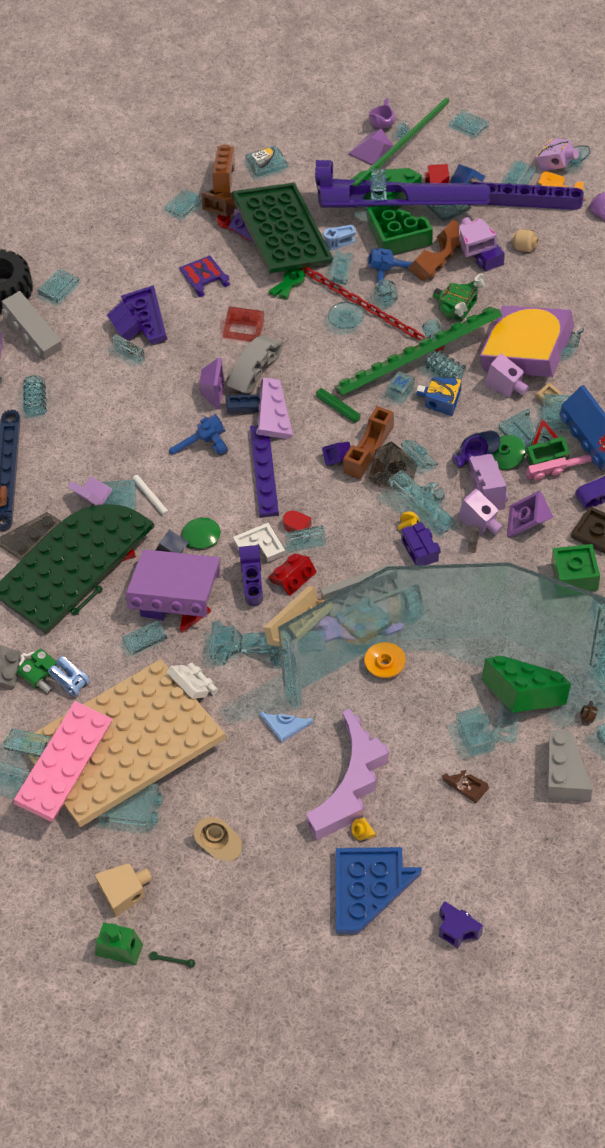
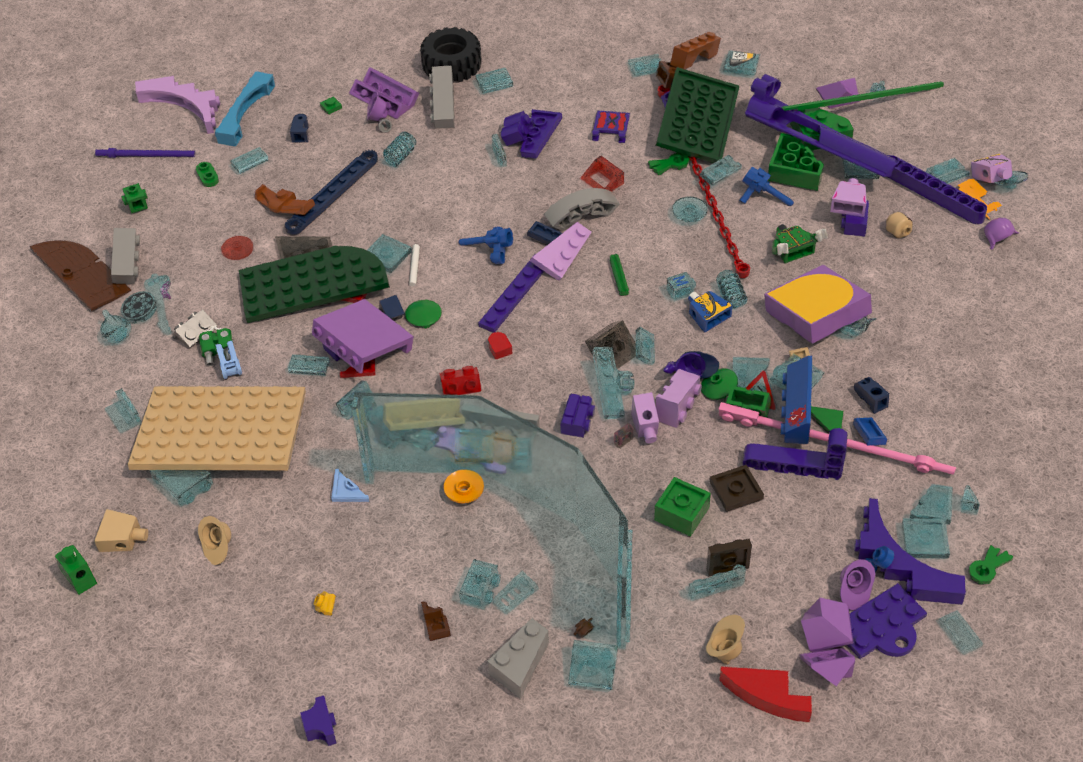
camera: 35 degrees right, 5 degrees down
clear light blue plate [2,728,52,758] -> none
bright pink plate [13,701,113,823] -> none
lavender panel [68,477,112,505] -> none
dark green hinge [71,585,103,615] -> none
dark green hinge [149,951,195,968] -> none
white plate [167,663,218,699] -> none
medium lavender slope [199,358,225,409] -> none
white plate [233,523,285,562] -> none
dark purple piece [239,545,263,606] -> none
clear light blue plate [285,525,326,553] -> none
lavender arch [306,708,389,840] -> none
dark purple panel [322,442,351,466] -> none
light blue piece [323,225,356,250] -> none
green plate [334,307,502,395] -> none
blue wing [336,847,422,934] -> none
dark orange arch [343,406,394,479] -> none
medium lavender hair [368,98,396,129] -> none
clear light blue leg [371,169,387,200] -> none
clear light blue head [373,279,398,306] -> none
yellow plate [398,511,420,532] -> none
dark orange arch [408,219,461,282] -> none
clear light blue brick [422,319,443,339] -> none
red slope [424,164,450,183] -> none
clear light blue plate [449,110,489,138] -> none
blue panel [450,164,486,184] -> none
green brick [481,656,571,713] -> none
lavender torso [484,353,529,397] -> none
medium lavender slope [507,491,554,537] -> none

